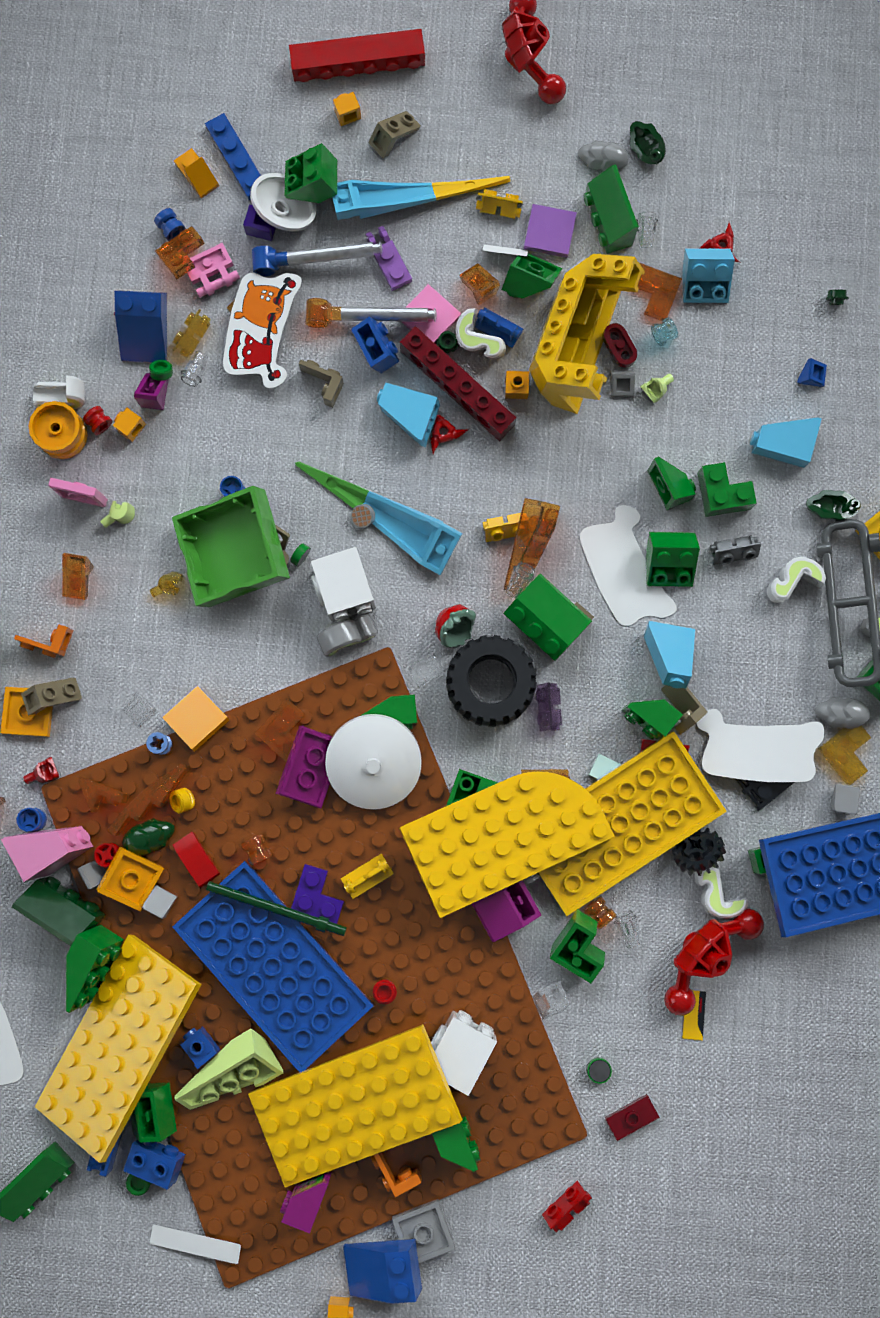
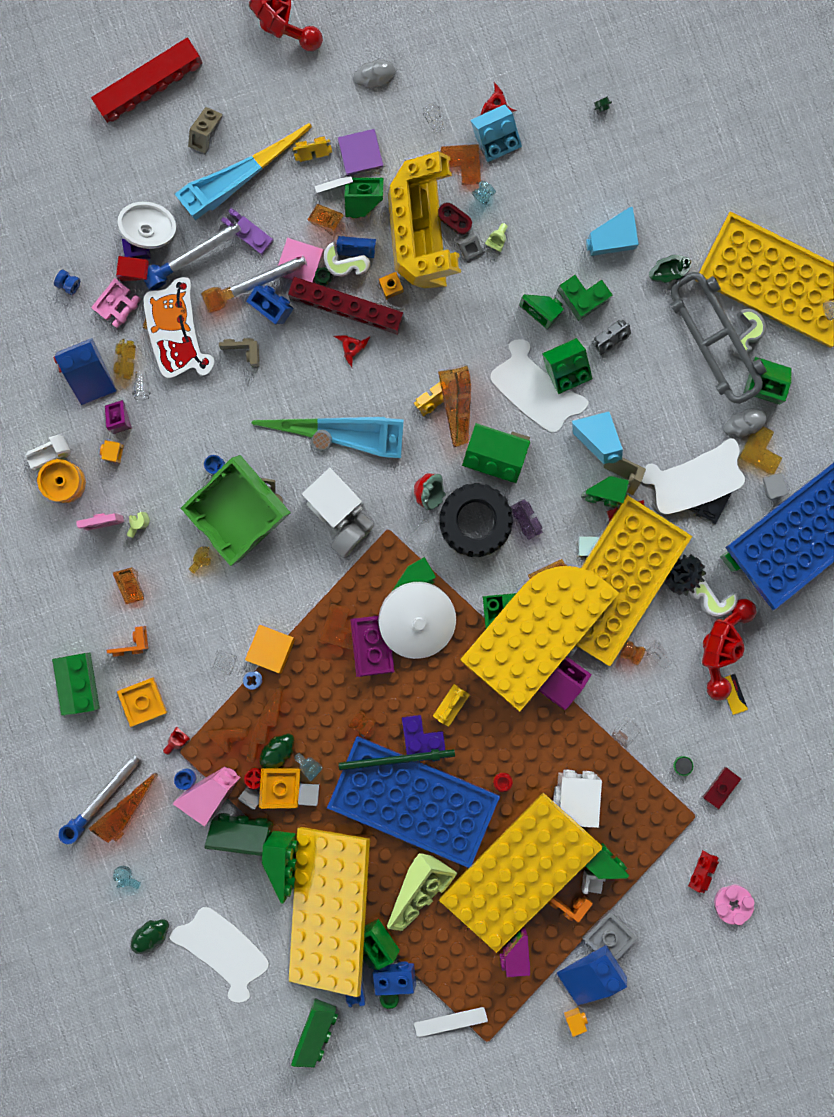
camera: 20 degrees left, 5 degrees up
dark tan bracket [21,677,82,716] -> none
red wheel [82,406,113,435] -> none
green tile [149,360,173,381] -> none
clear orange plate [155,226,205,280] -> none
yellow tile [169,788,195,813] -> none
red slope [172,832,220,888] -> none
light orange slope [174,148,219,198] -> none
blue brick [181,1027,221,1069] -> none
blue plate [205,113,261,200] -> none
green slope [284,143,338,203] -> none
green tile [290,543,311,567] -> none
light orange plate [333,92,361,126] -> none
medium azure slope [377,383,440,447] -> none
clear cone [506,562,535,598] -> none
green brick [550,909,605,984] -> none
green slope [583,164,639,254] -> none
dark green arm [629,121,666,165] -> none
white animal [767,557,826,603] -> none
blue slope [797,358,827,387] -> none
none -> red slope [116,256,149,282]
none -> clear light blue piece [294,753,323,781]
none -> white panel [581,870,606,894]
none -> bright pink plate [714,884,755,925]

